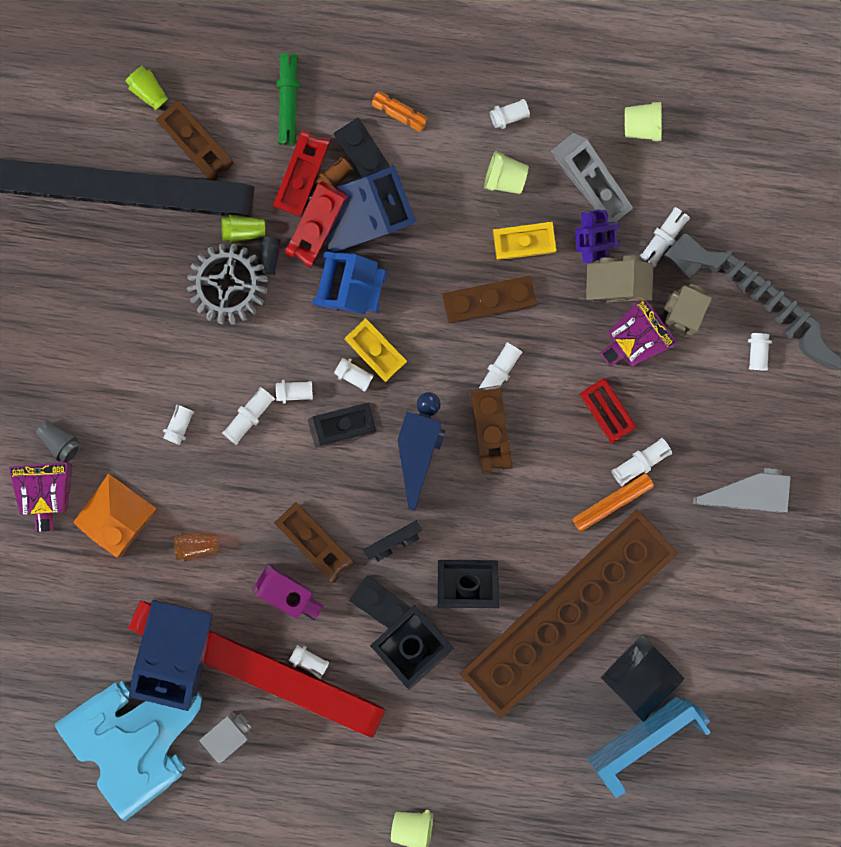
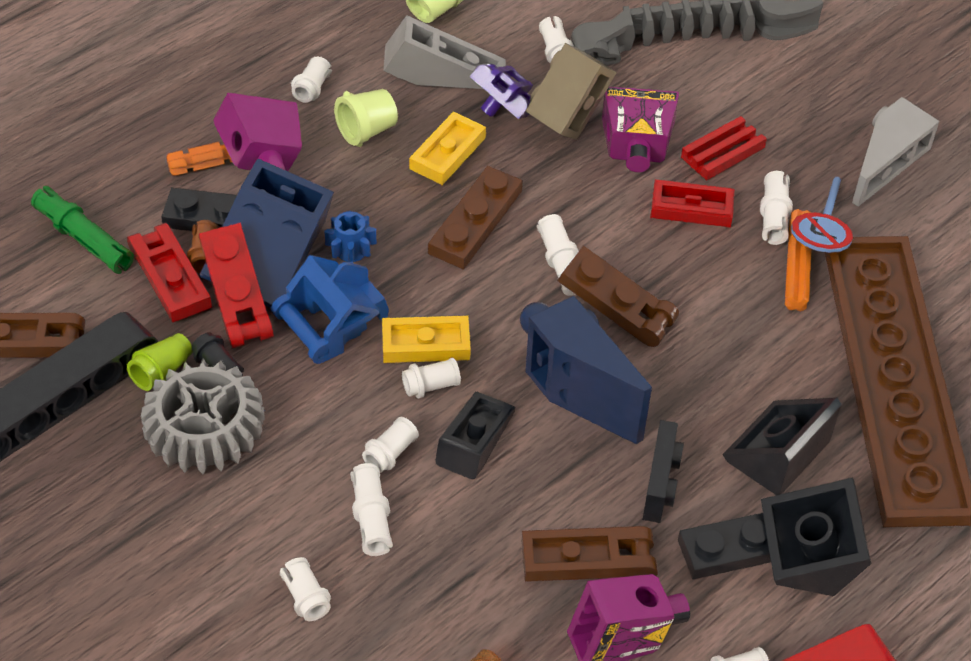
camera: 50 degrees left, 35 degrees down
dark tan brick [663,284,712,337] -> none
white pin [748,333,772,371] -> none
none -> magenta torso [213,92,302,171]
none -> blue gear [324,211,377,262]
none -> red tile [681,116,767,181]
none -> piece [791,177,853,253]

